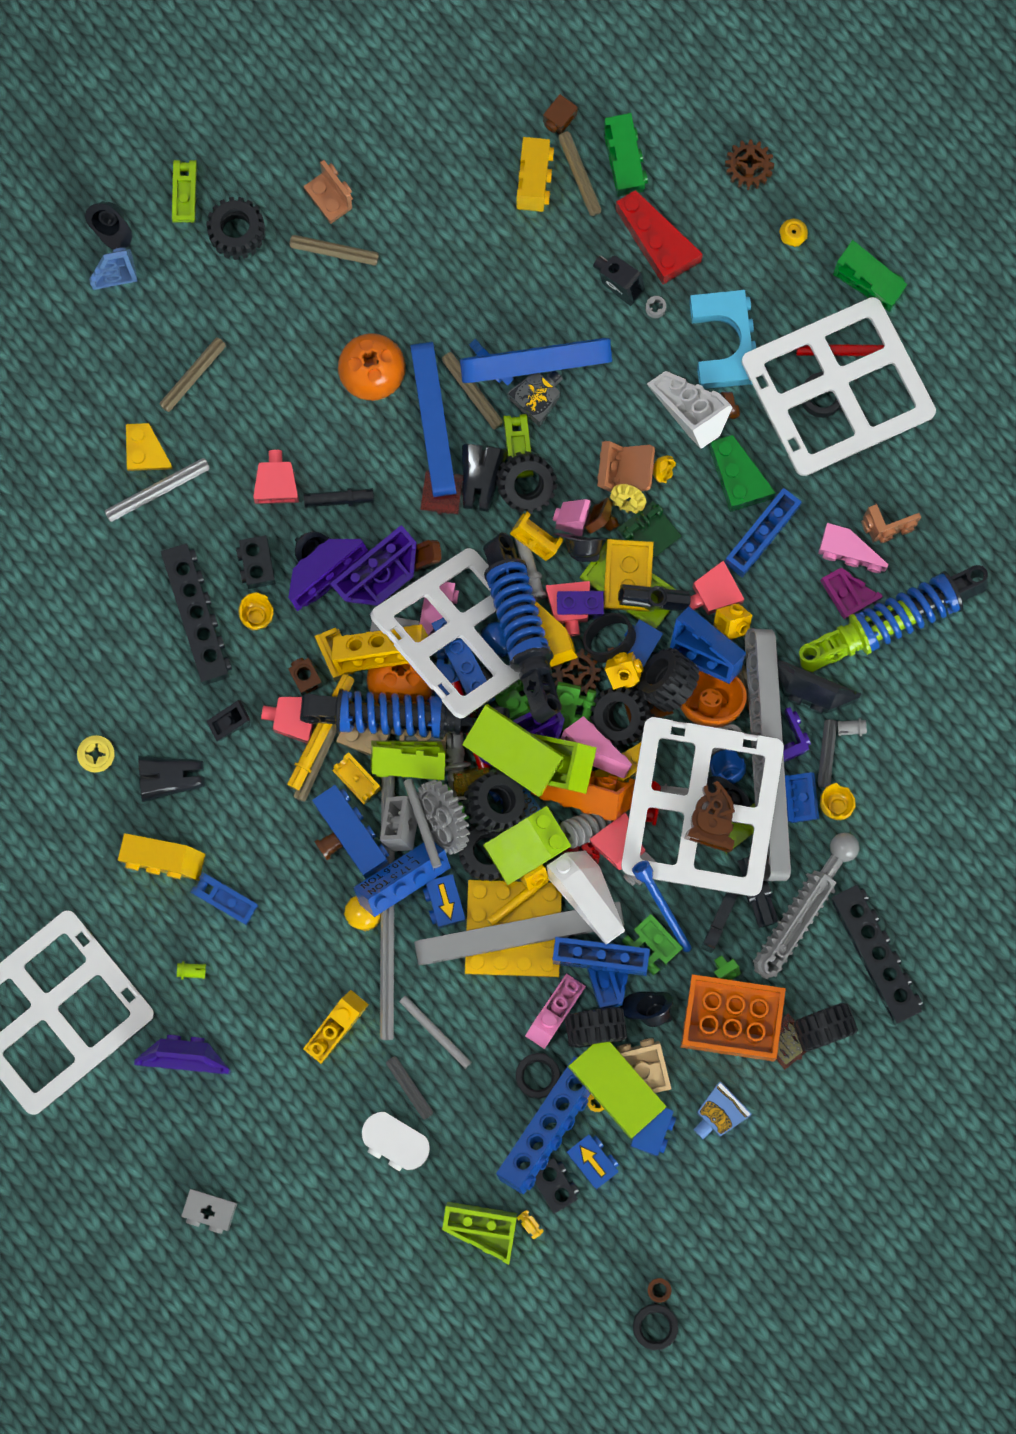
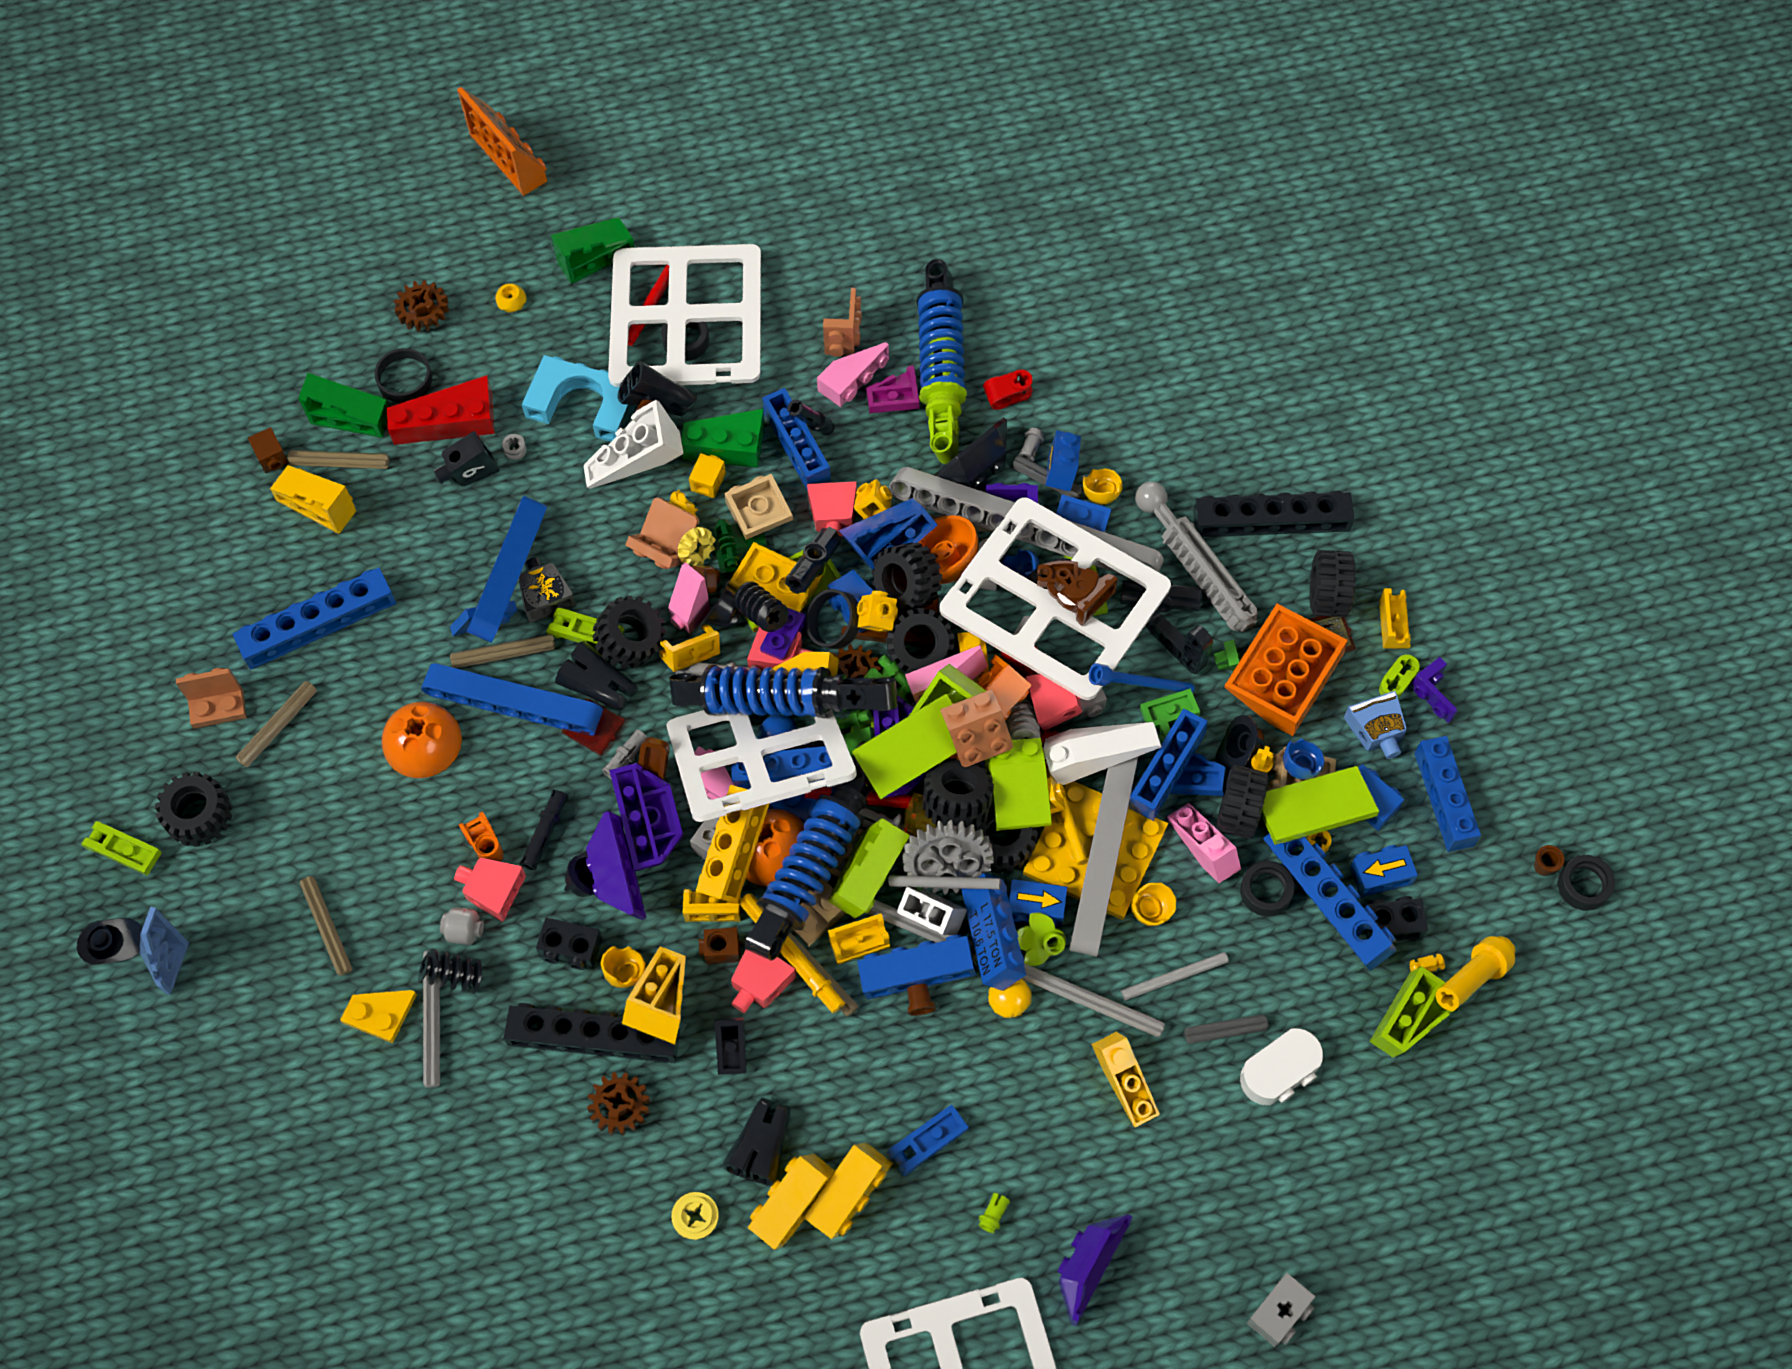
camera: 65 degrees left, 15 degrees down
none -> blue brick [232,568,397,670]
none -> black tyre [374,348,433,403]
none -> black piece [418,948,482,995]
none -> light grey head [440,907,484,946]
none -> orange slope [457,87,547,196]
none -> orange piece [459,811,504,862]
none -> reddish brown gear [587,1072,650,1136]
none -> light grey pin [602,729,648,780]
none -> black piece [617,361,697,416]
none -> yellow wedge [622,946,686,1044]
none -> yellow brick [689,453,726,499]
none -> tan plate [724,474,793,539]
none -> black piece [734,581,789,632]
none -> yellow wedge [748,1154,835,1250]
none -> black pin [787,399,835,436]
none -> nougat bracket [940,689,1013,767]
none -> red piece [983,369,1033,410]
none -> lime plate [1016,912,1066,966]
none -> blue brick [1045,430,1081,491]
none -> yellow hair [1131,883,1176,926]
none -> yellow axle [1251,746,1274,773]
none -> blue hair [1282,738,1325,779]
none -> yellow hinge [1379,588,1411,649]
none -> lime beam [1379,655,1420,699]
none -> dark purple bracket [1411,657,1458,723]
none -> blue brick [1414,736,1481,852]
none -> yellow piece [1436,936,1516,1011]

